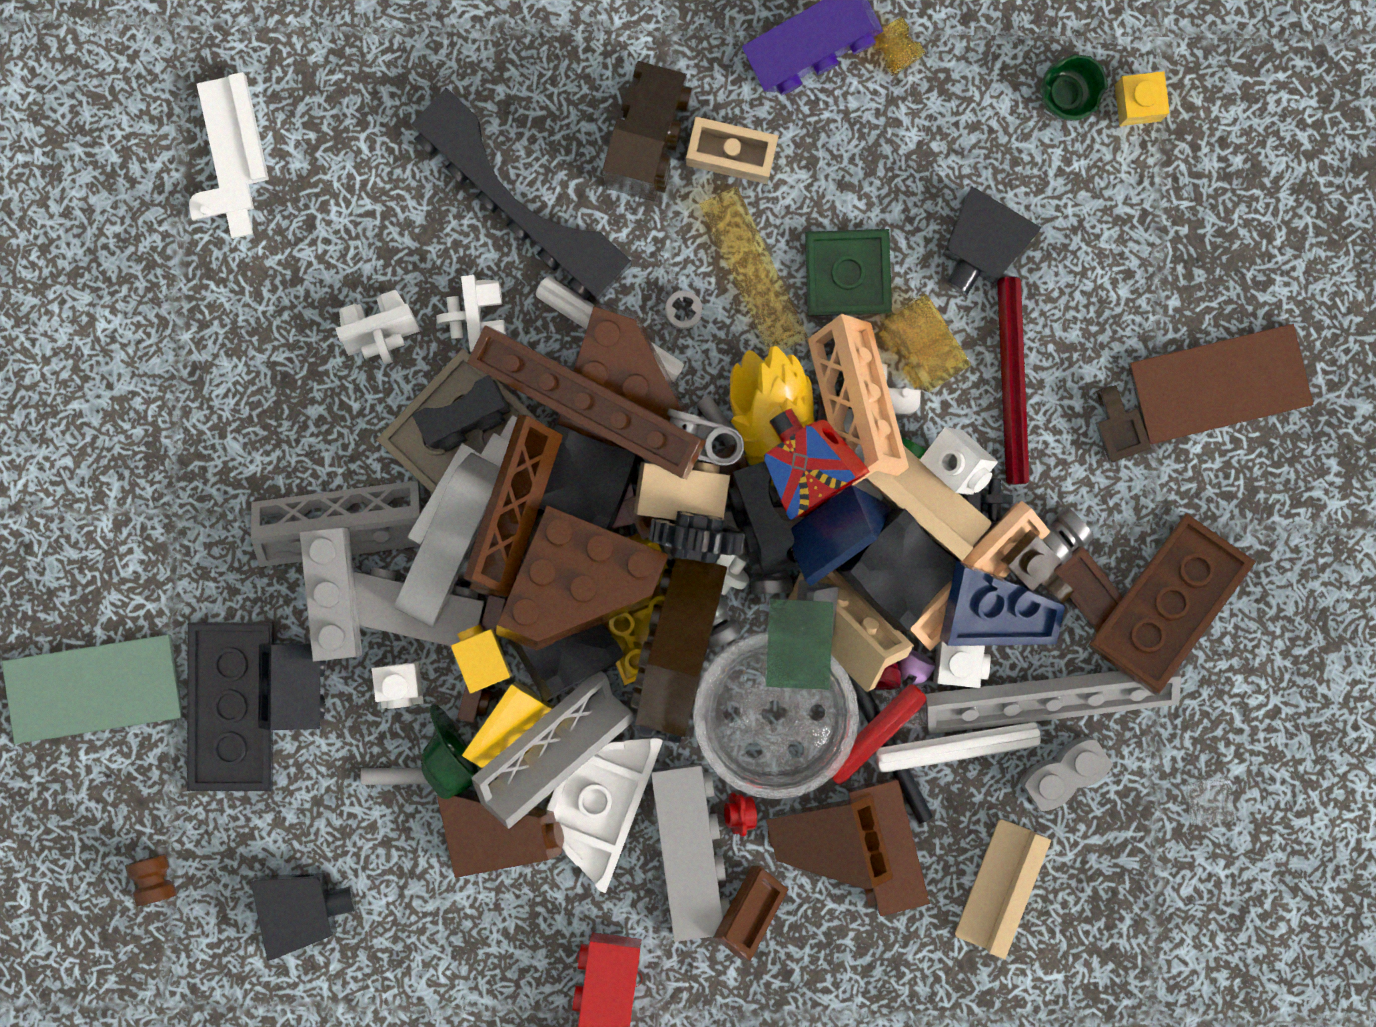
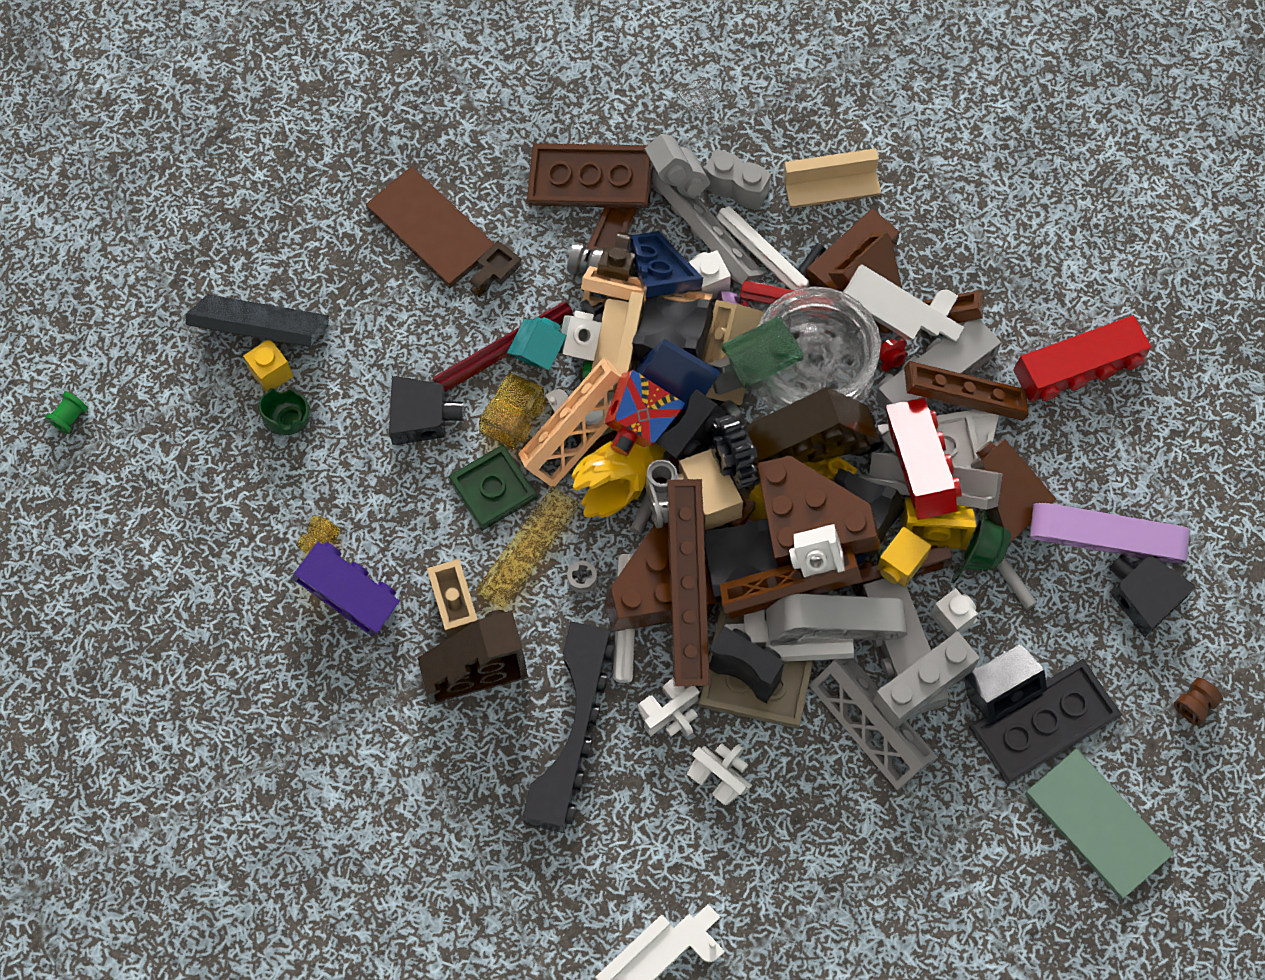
camera: 120 degrees left, 20 degrees down
none -> black tile [186,294,329,347]
none -> teal brick [507,317,567,370]
none -> light grey brick [644,134,710,198]
none -> white brick [789,524,845,577]
none -> white piece [840,264,964,342]
none -> brick [886,397,962,520]
none -> reddish brown tile [904,361,1029,421]
none -> lavender beam [1030,503,1190,563]

